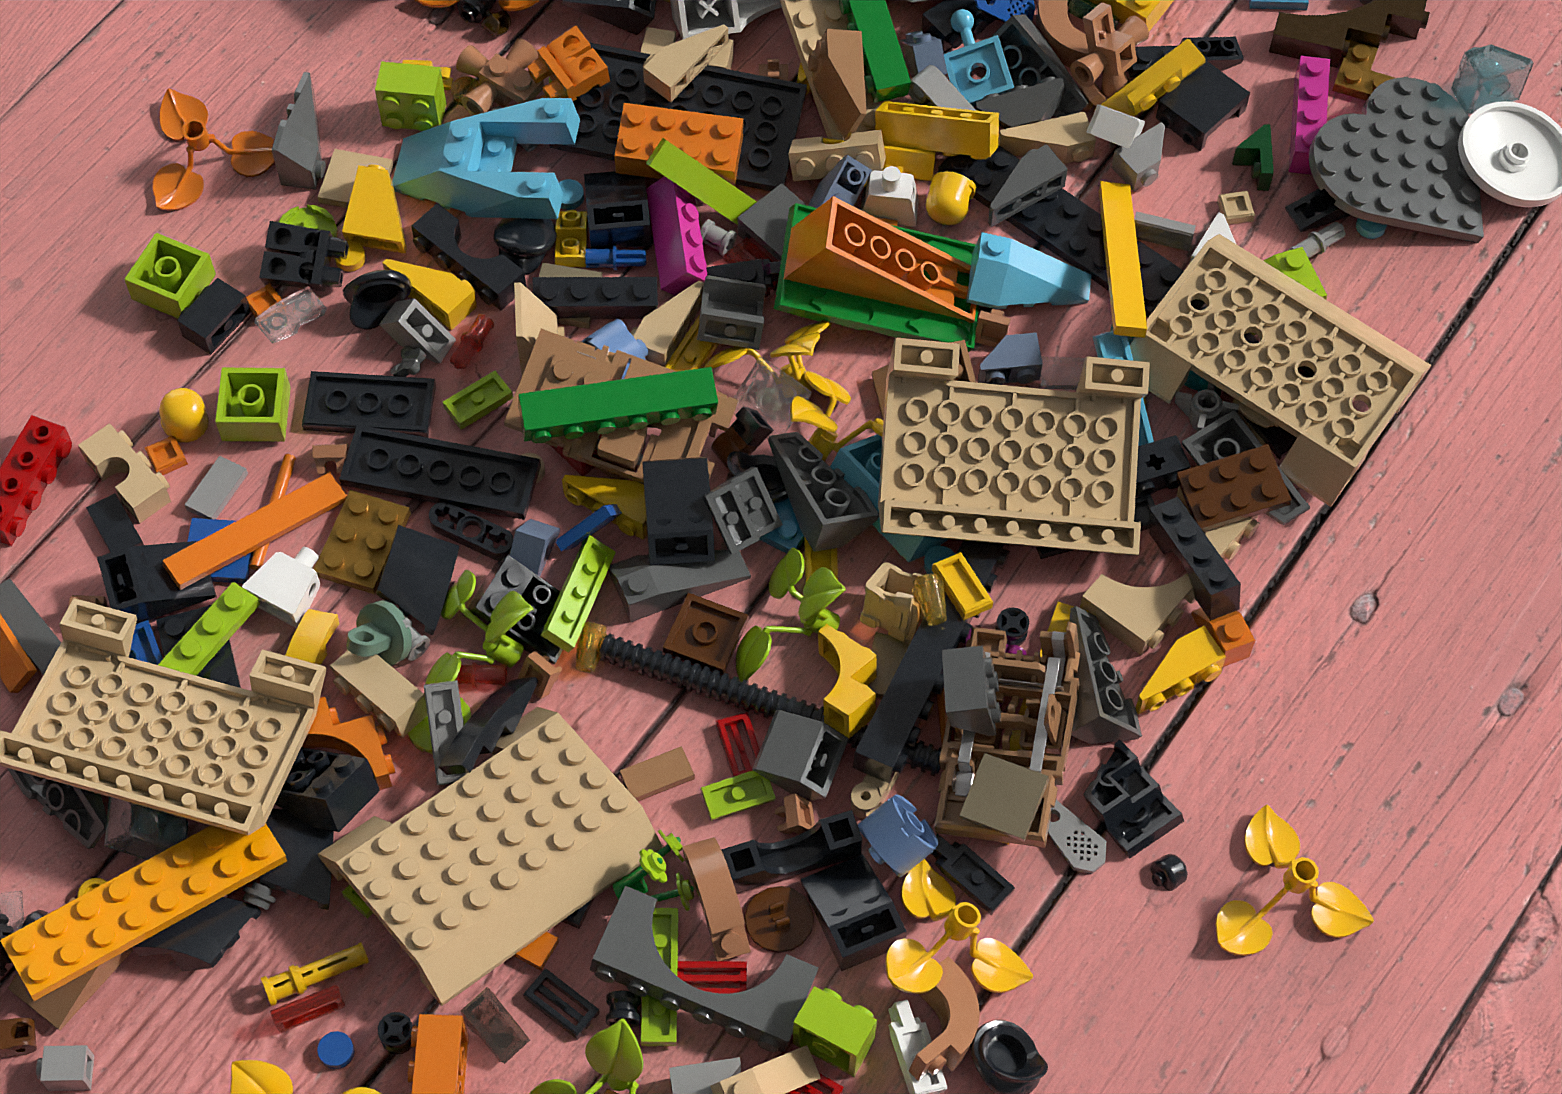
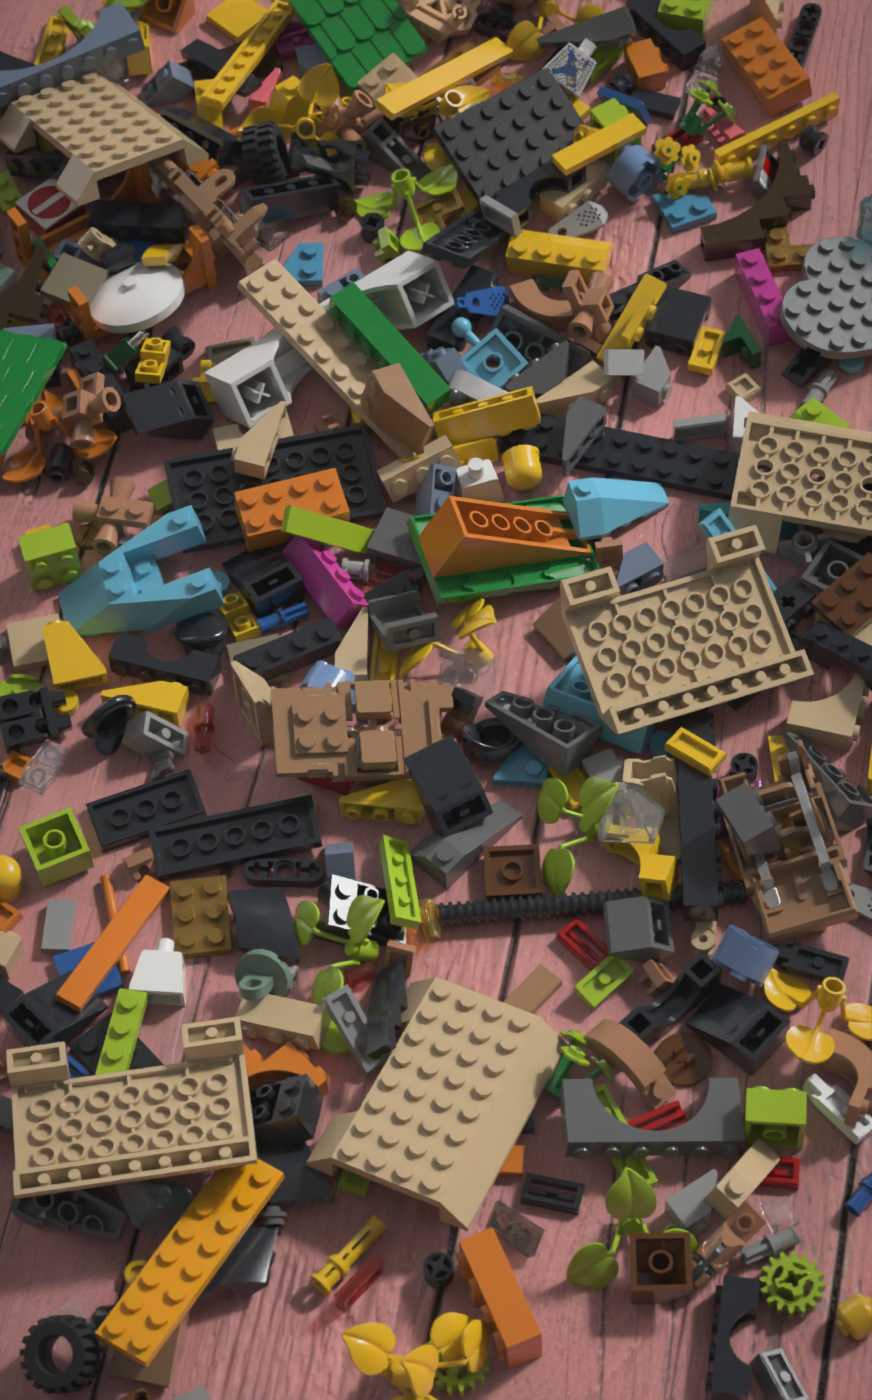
camera: 20 degrees left, 5 degrees down
yellow slope [285,609,339,665] -> none
blue tile [317,1031,355,1069] -> none
lime plate [443,371,513,430] -> none
green brick [518,367,718,443] -> none
orange hips [527,26,610,101] -> none
blue tile [556,504,622,551] -> none
black wheel [606,990,641,1028] -> none
dark grey slope [704,467,783,555] -> none
yellow plant [790,371,884,462] -> none
clear yellow cone [912,574,947,626] -> none
dark tan tile [959,753,1049,842] -> none
yellow tile [1099,181,1147,338] -> none
none -> light grey slope [581,748,624,816]
none -> clear slope [598,782,666,844]
none -> yellow plate [688,326,726,376]

